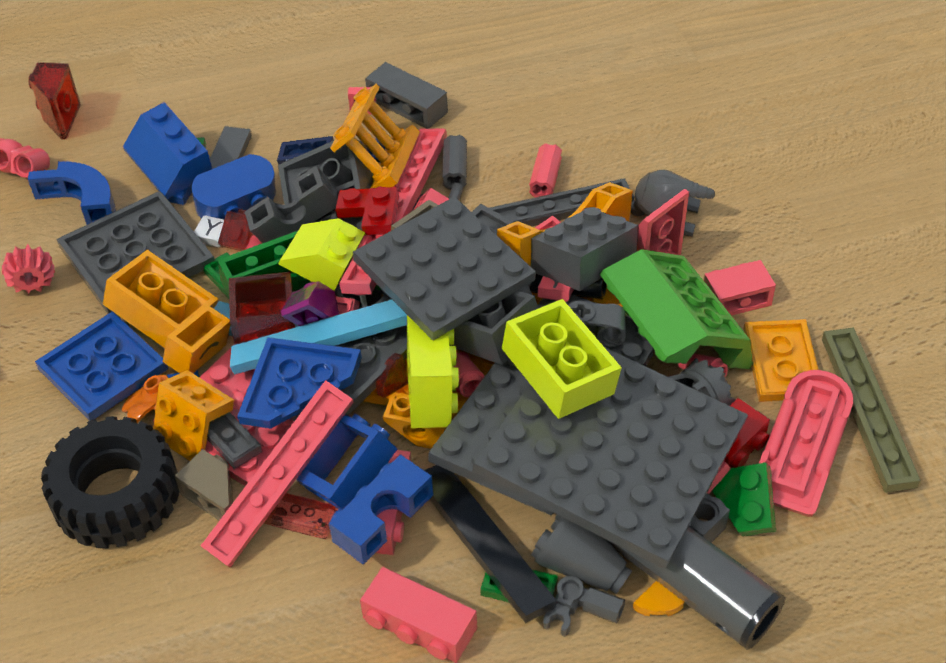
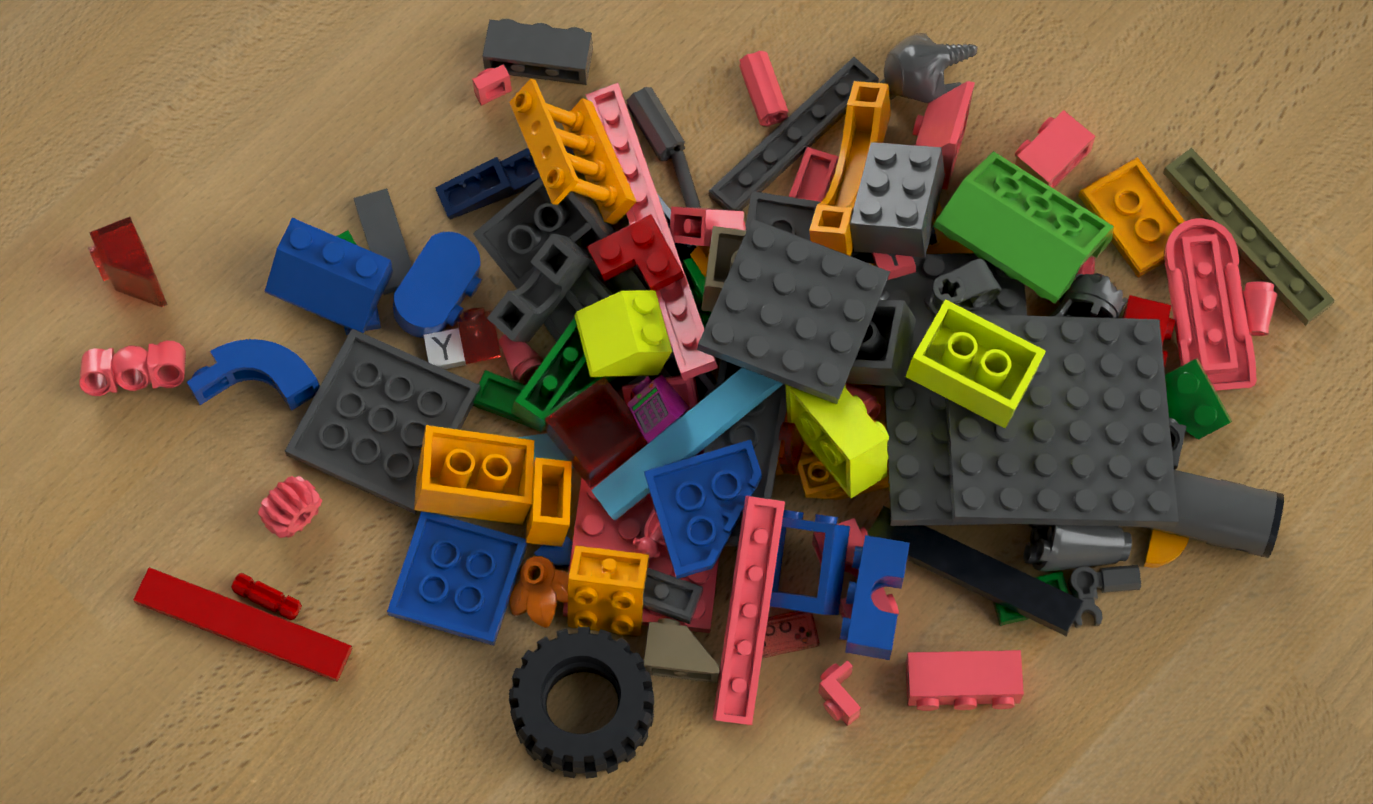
camera: 30 degrees left, 20 degrees up
none -> coral bracket [818,661,861,726]
none -> coral cone [1243,282,1277,336]

